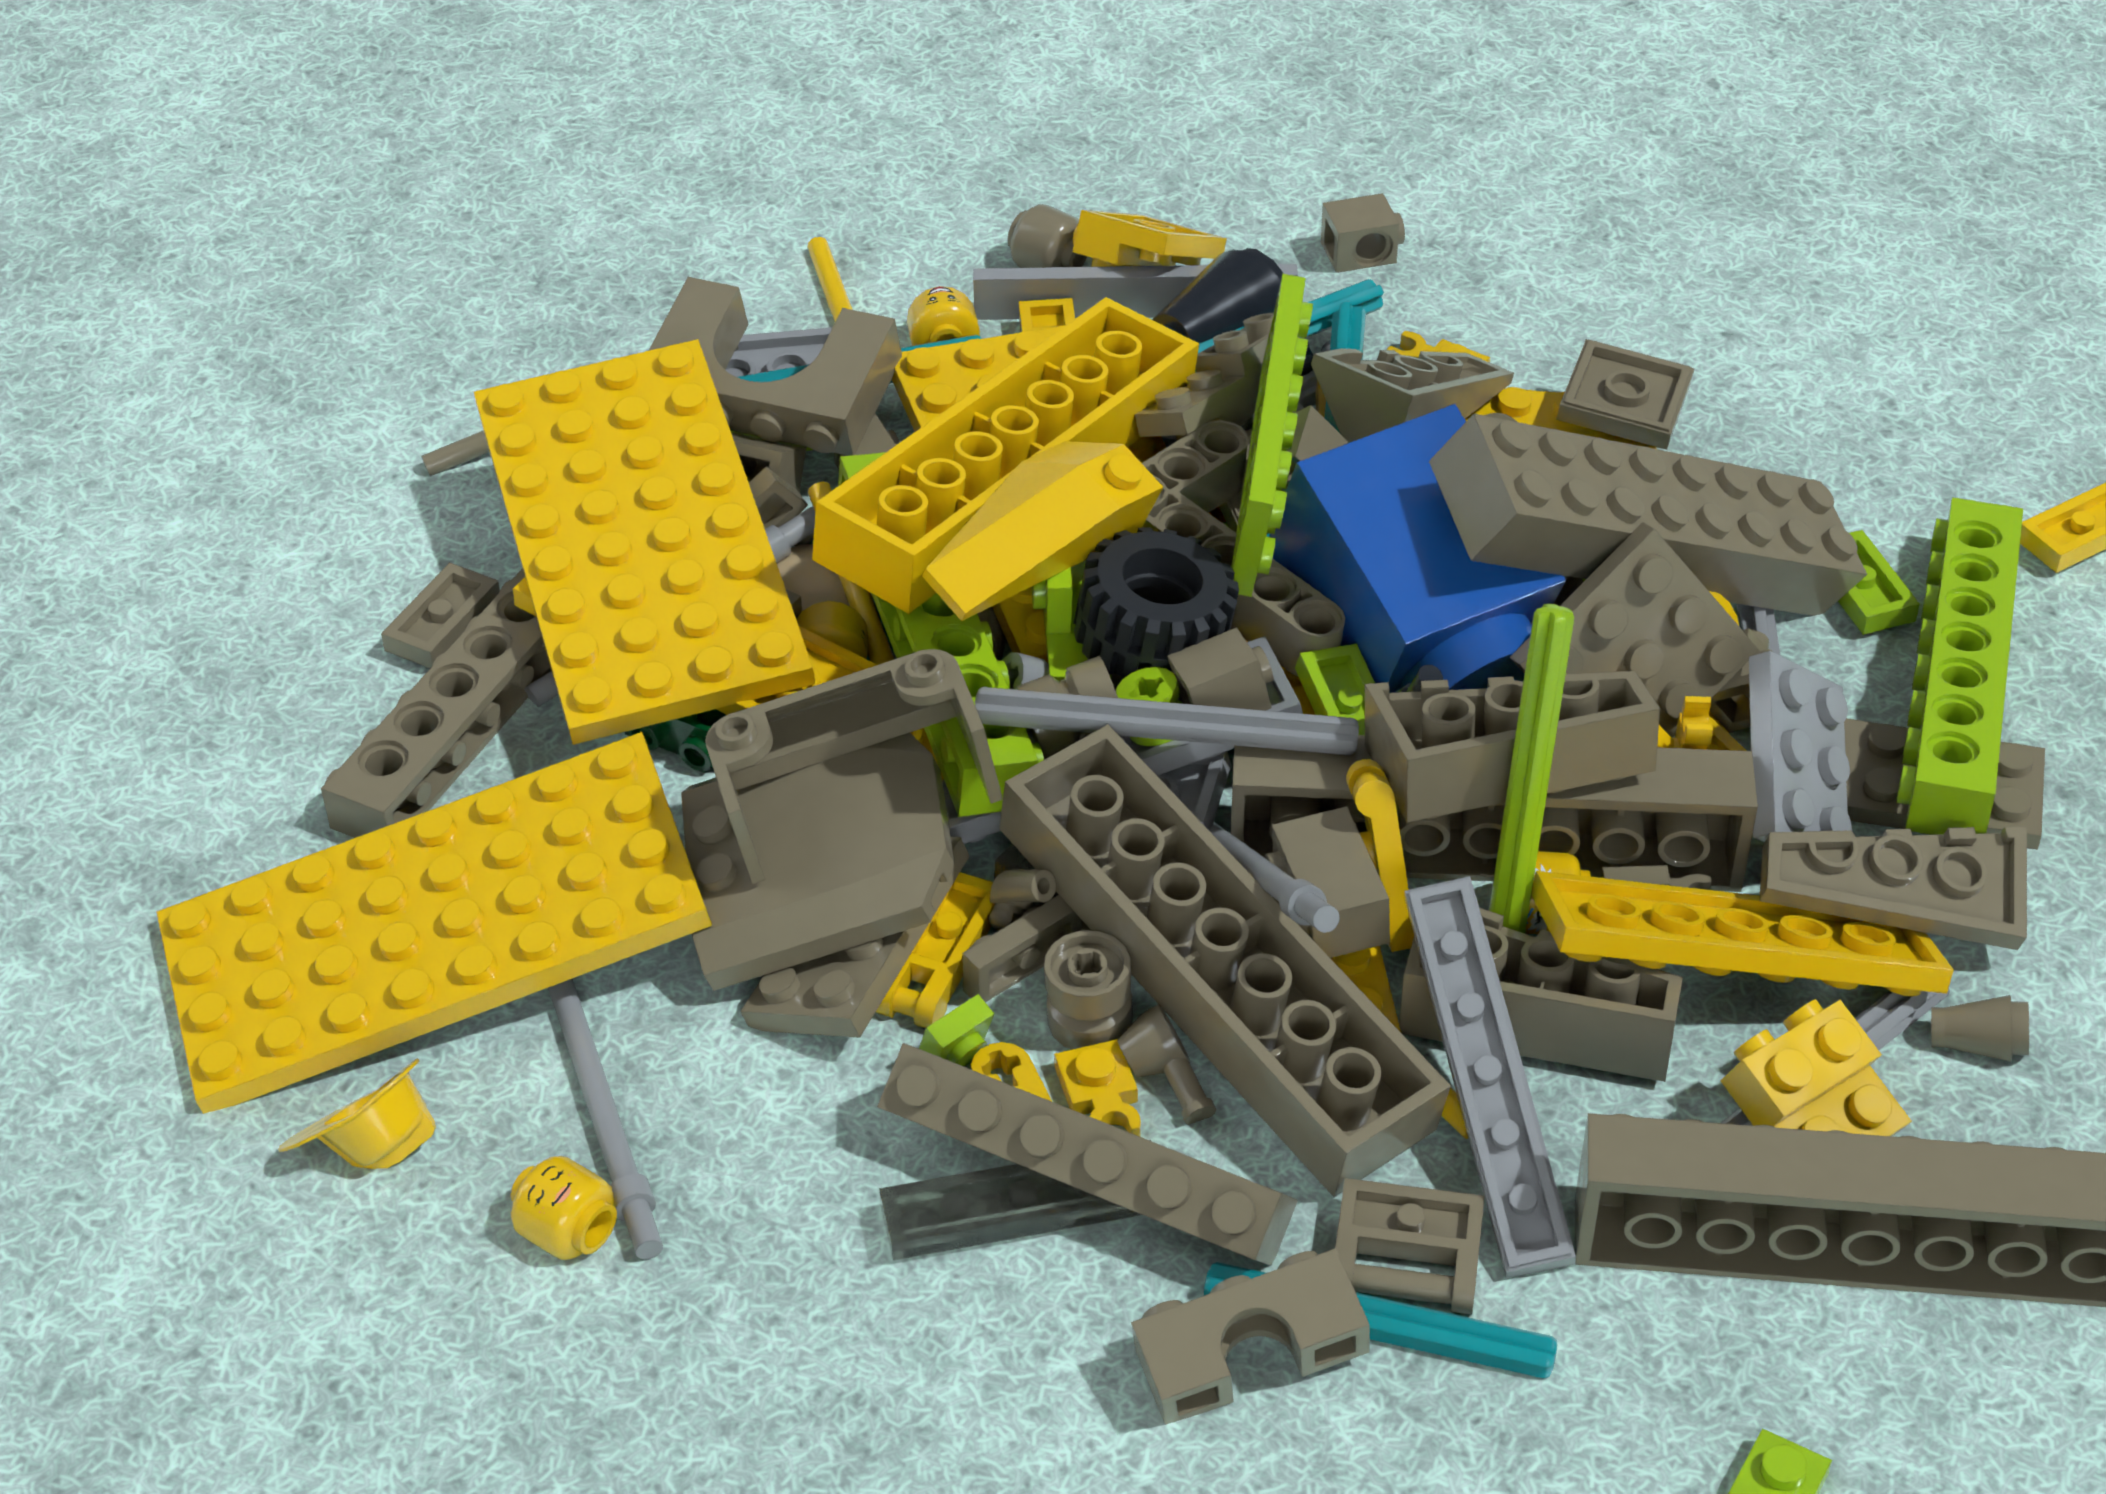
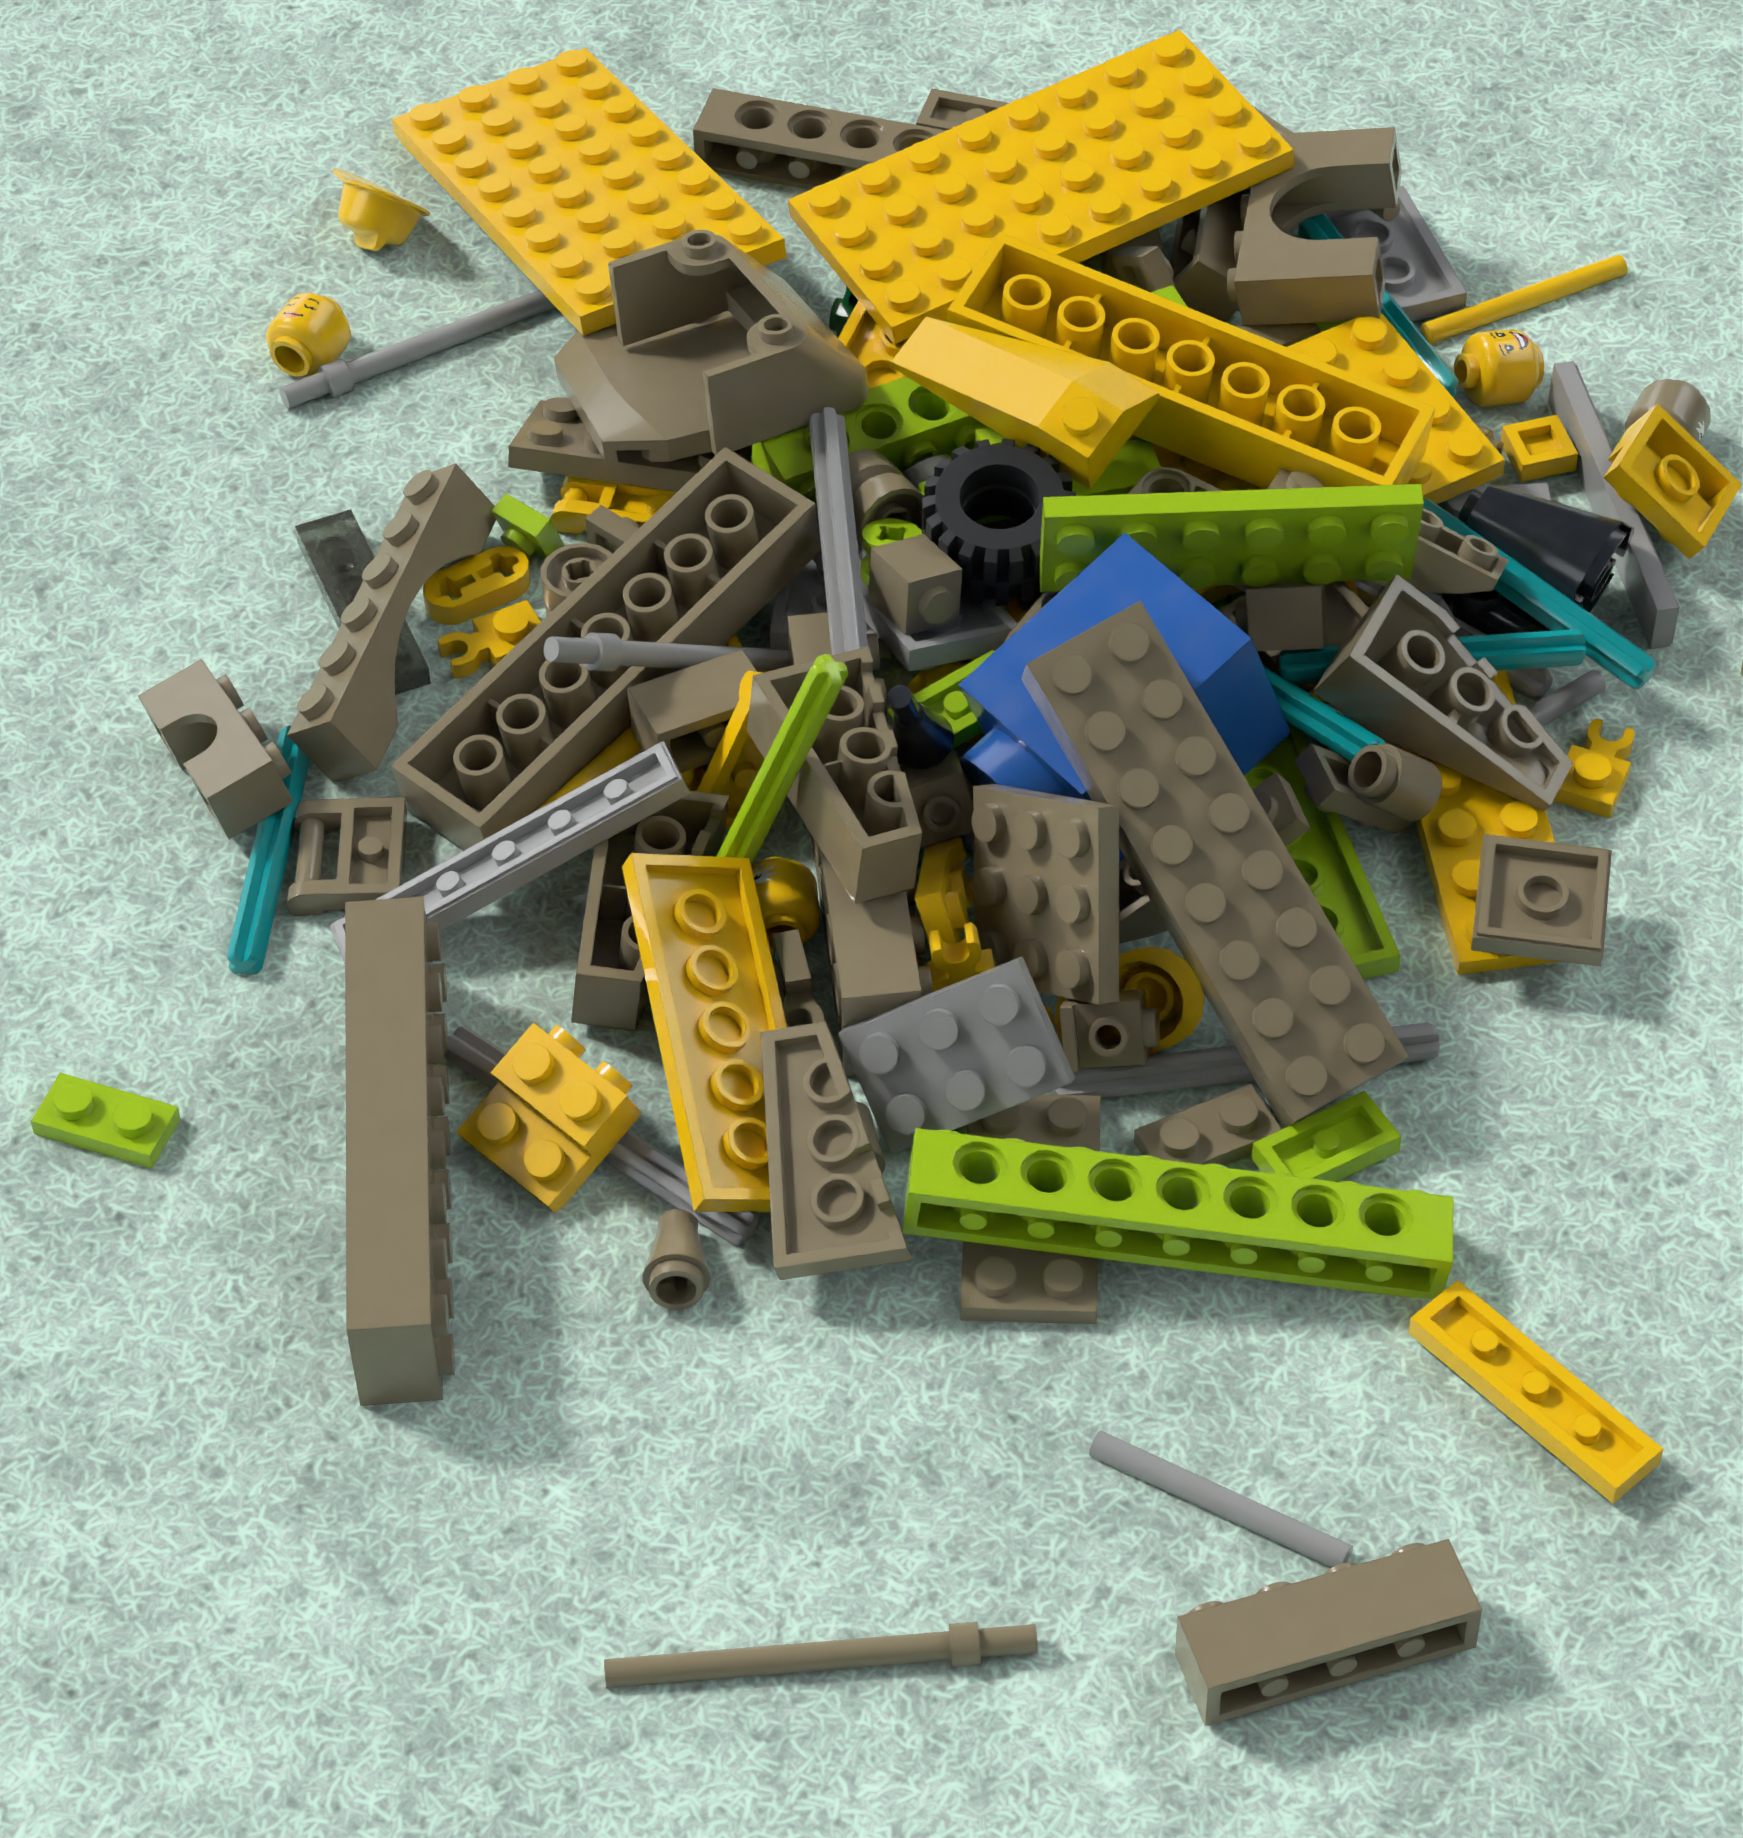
camera: 80 degrees right, 5 degrees up
none -> dark tan plate [1134,1084,1282,1166]

